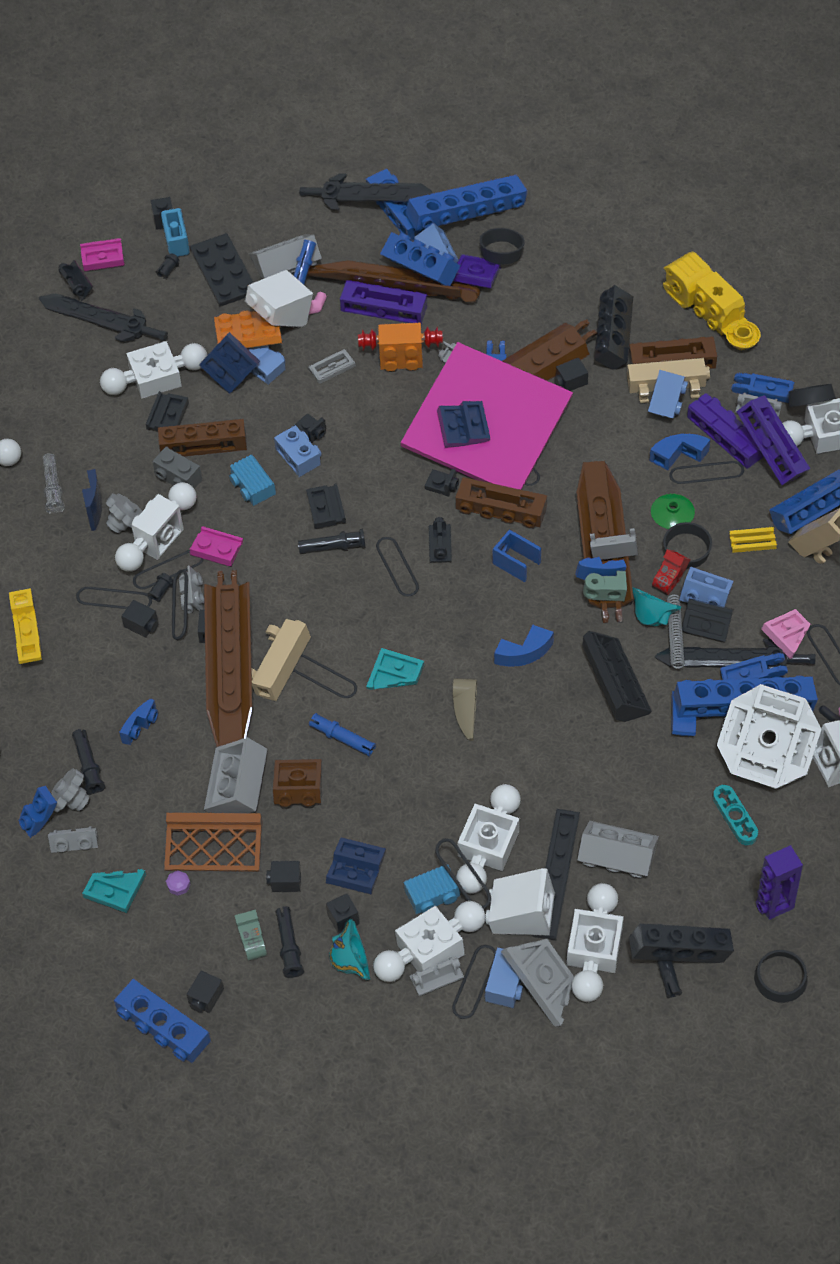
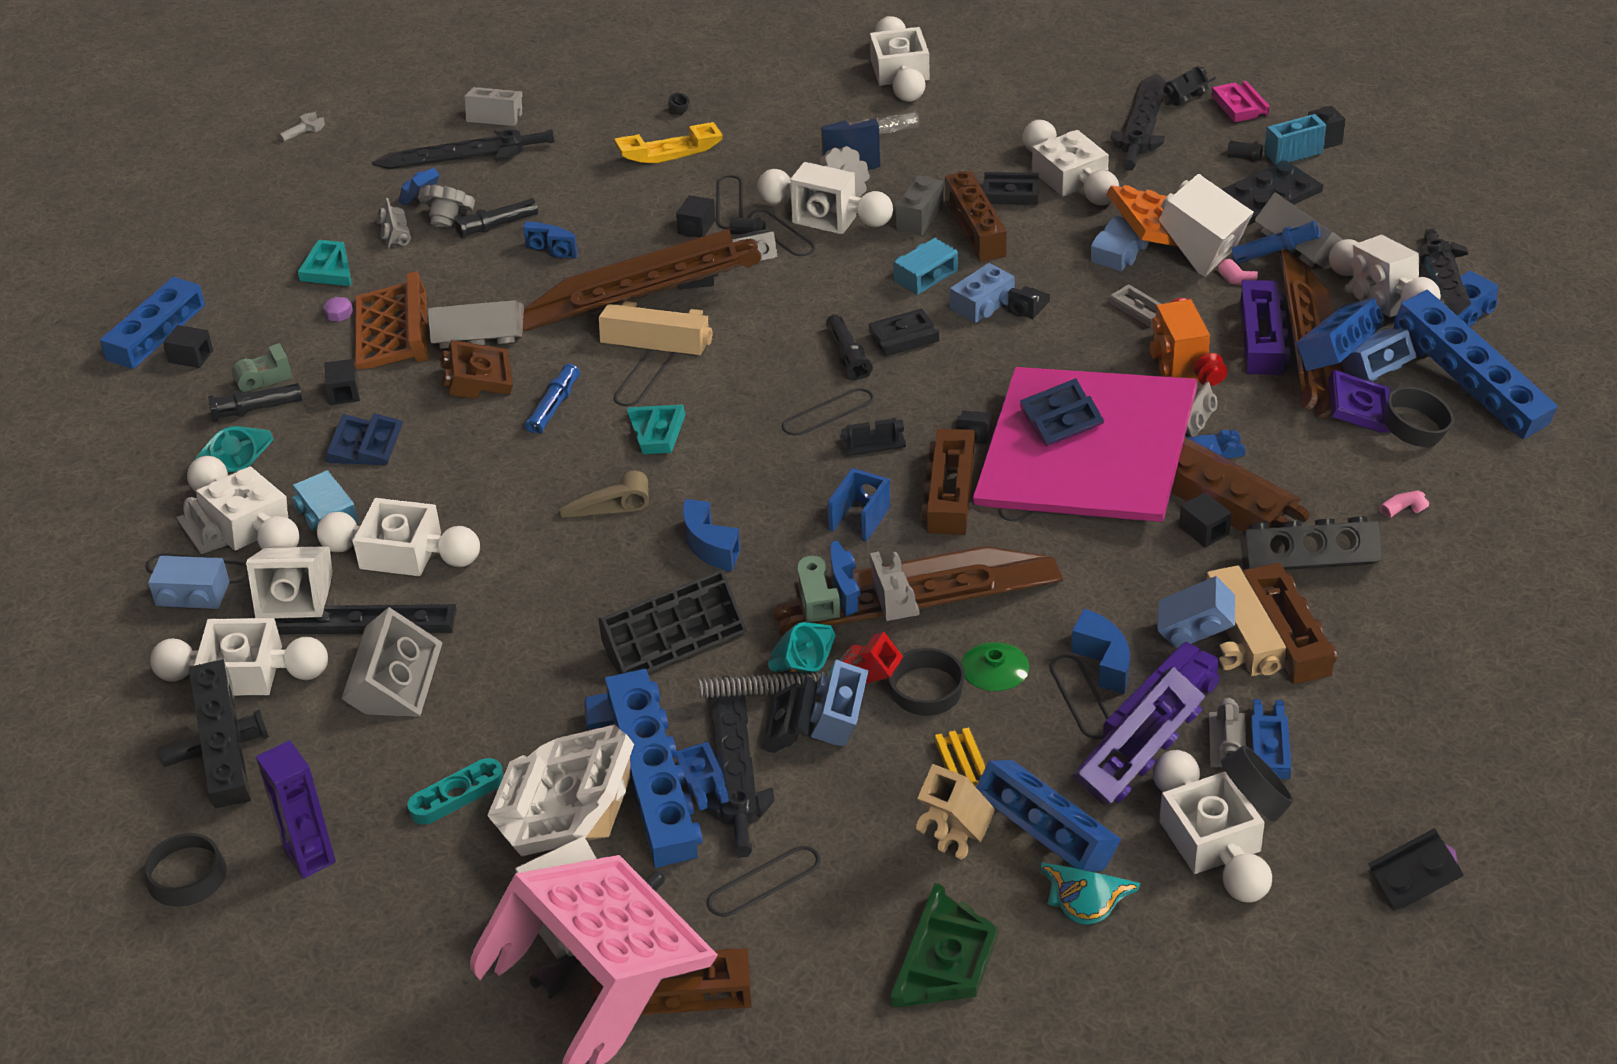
camera: 80 degrees right, 15 degrees down
dark pink plate [190,526,243,567] -> none
dark blue slope [199,332,260,394] -> none
black brick [326,893,360,934] -> none
black piece [435,838,491,909] -> none
light grey wing [501,939,574,1027] -> none
yellow brick [663,252,761,350] -> none
bright pink wing [762,609,810,659] -> none
none -> white brick [1329,235,1441,317]
none -> bright pink arm [1378,490,1429,518]

